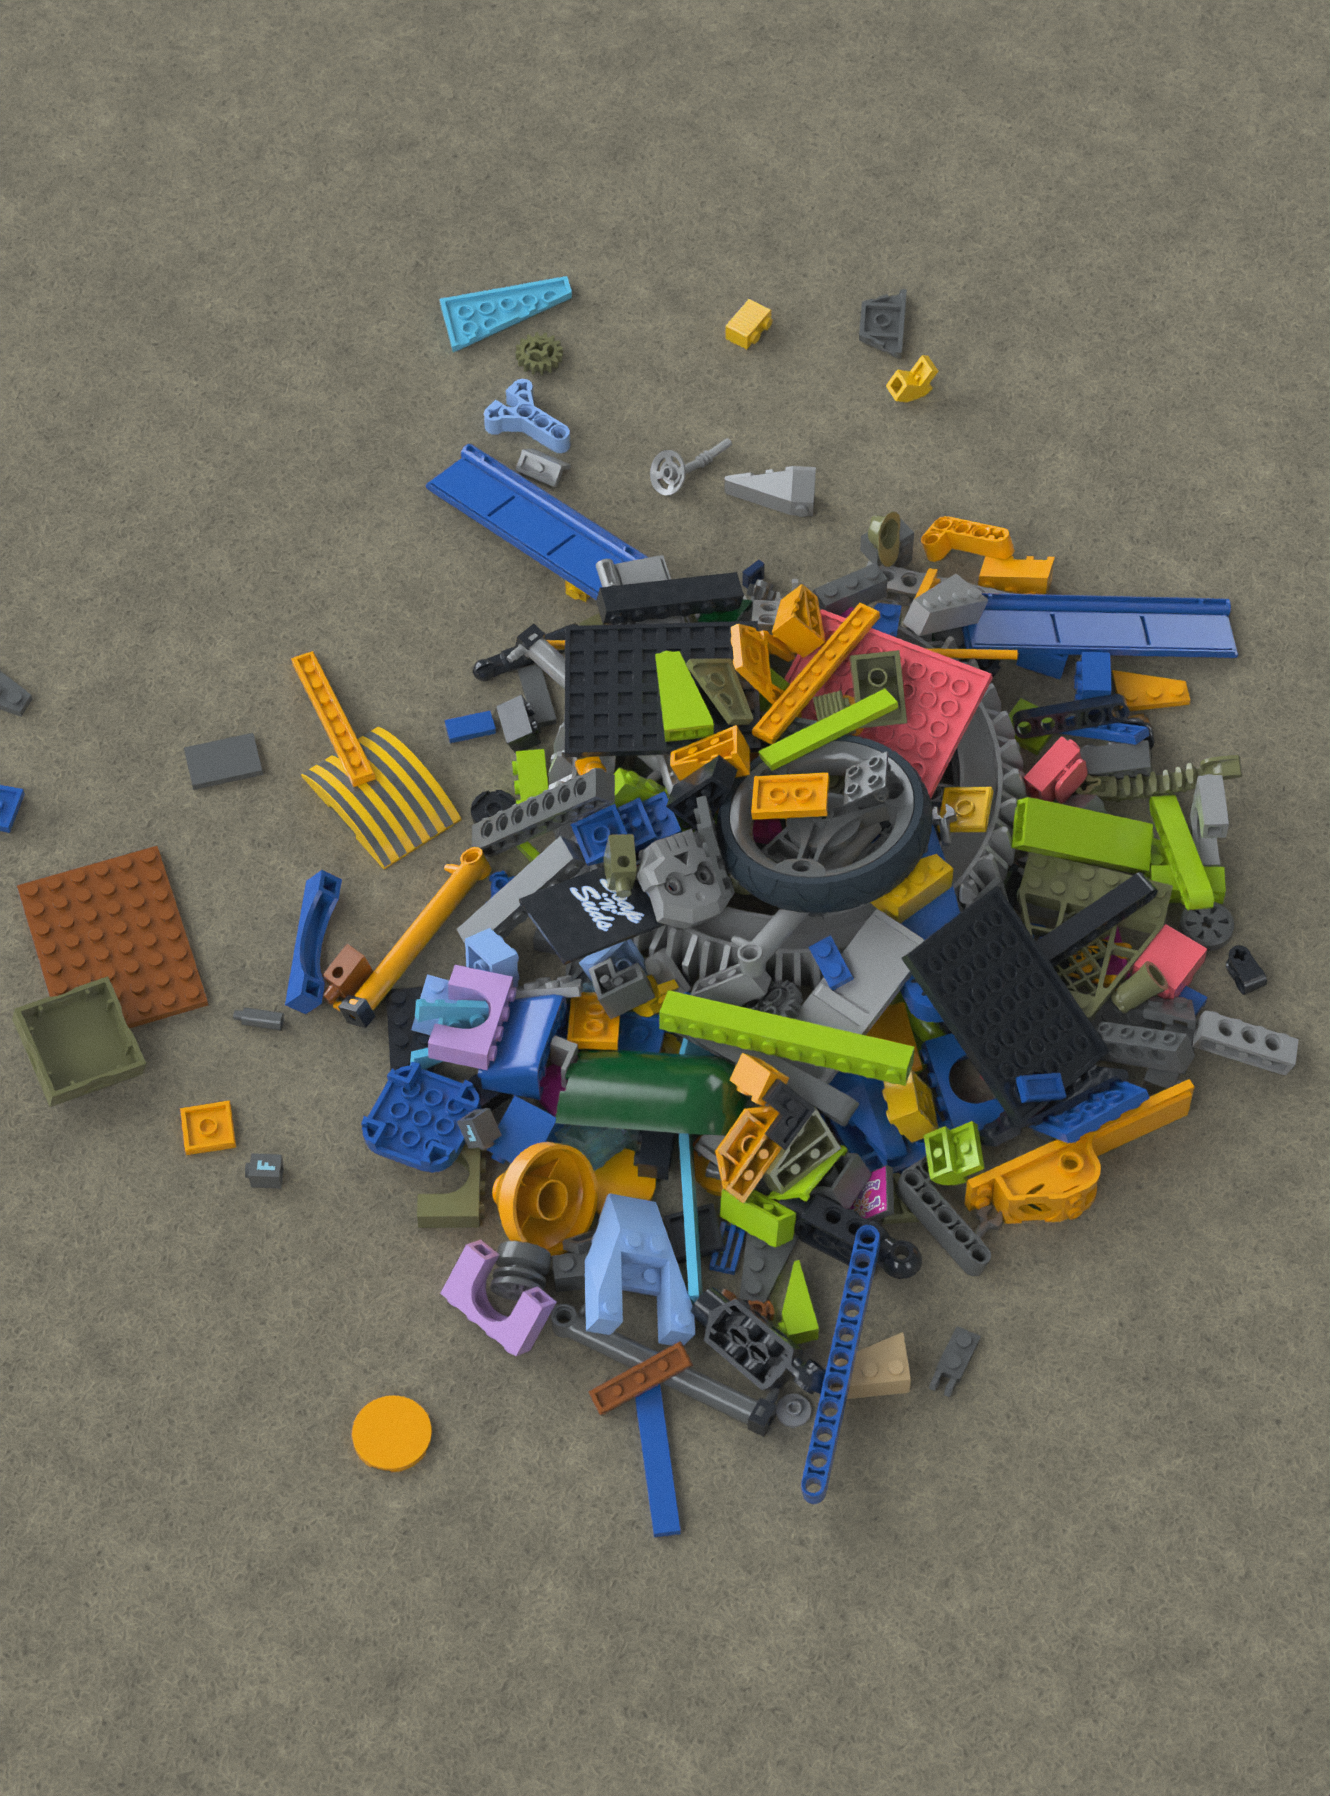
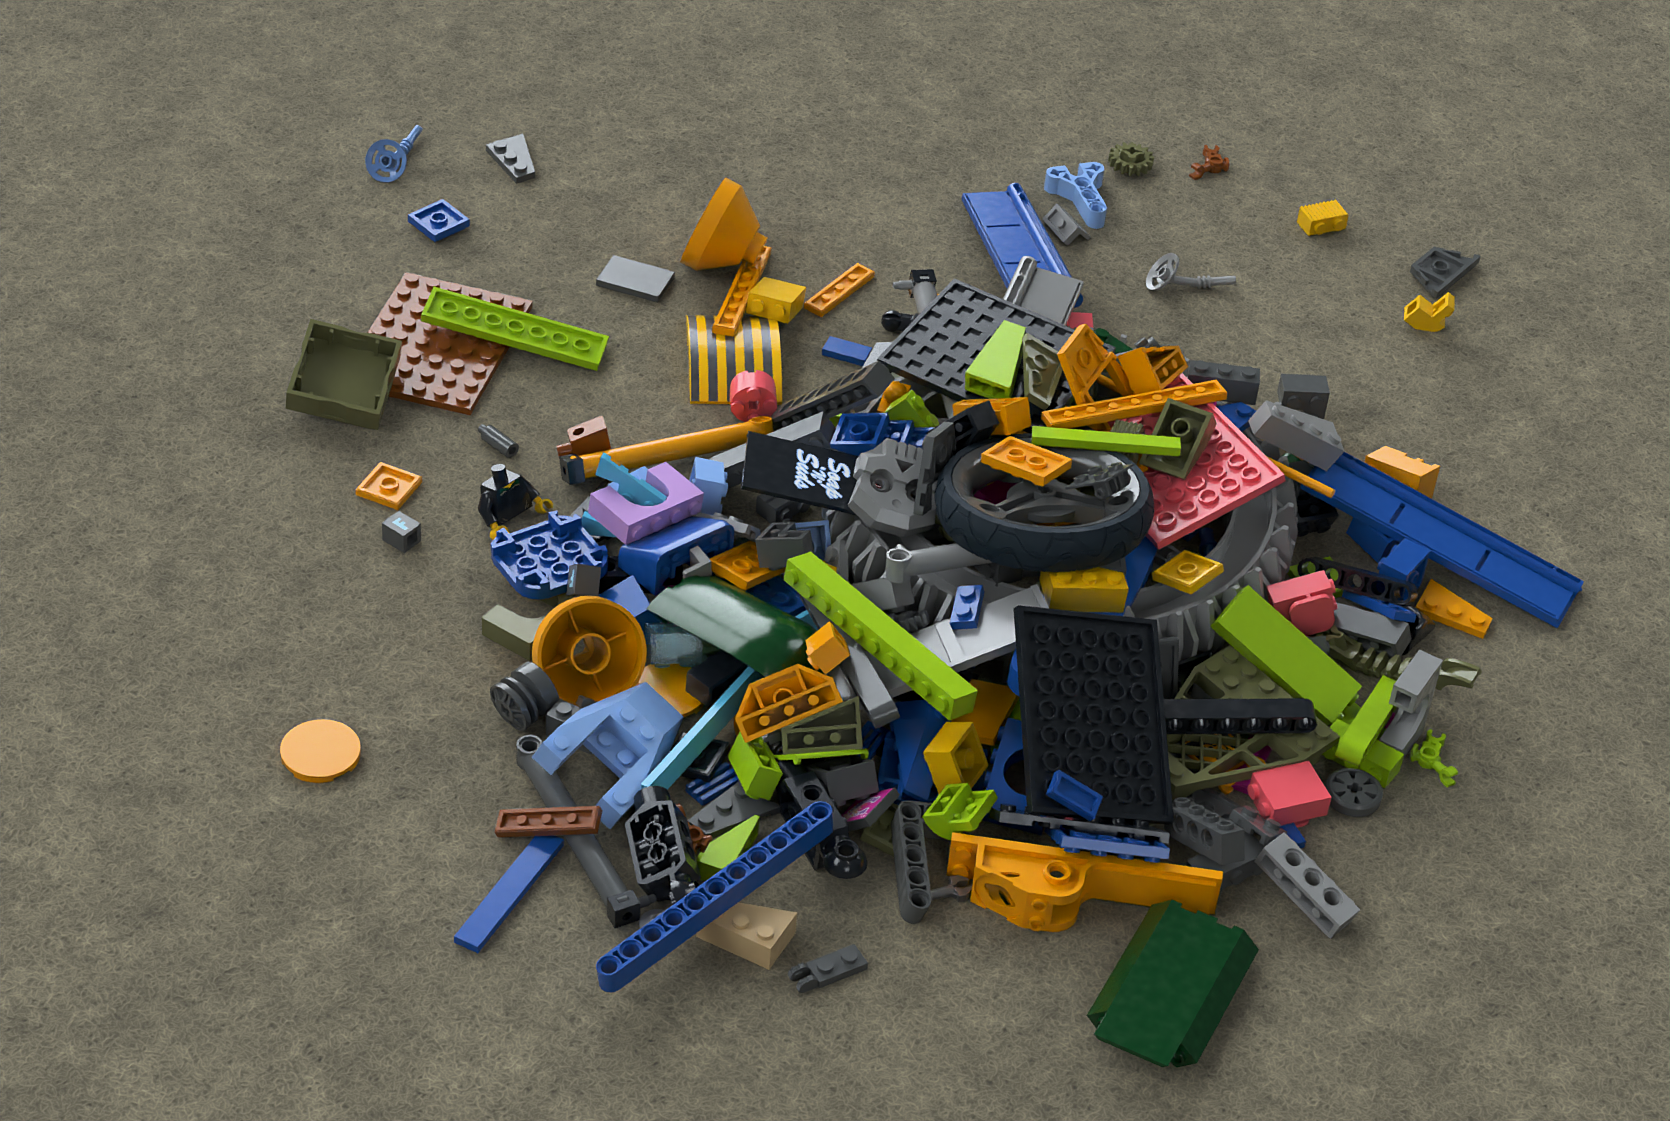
camera: 30 degrees right, 15 degrees down
blue arch [285,870,342,1014] -> none
medium azure wing [440,276,572,353] -> none
lavender arch [440,1240,556,1356] -> none
black brick [596,572,744,625] -> none
olive torso [603,834,637,898] -> none
light grey wedge [725,466,816,517] -> none
black tile [762,1078,816,1150] -> none
olive piece [868,511,900,567] -> none
light orange beam [921,516,1015,562] -> none
flat silver bar [932,804,957,847] -> none
olive plant [1111,961,1168,1013] -> none
black piece [1226,945,1267,995] -> none
none -> lime plate [420,287,609,371]
none -> black torso [478,464,553,540]
none -> light orange cone [680,177,768,271]
none -> coral brick [730,370,777,422]
none -> yellow brick [746,277,806,324]
none -> light orange tile [804,263,875,317]
none -> dark green panel [1086,900,1259,1068]
none -> dark orange piece [1189,145,1230,180]
none -> lime piece [1410,729,1458,788]

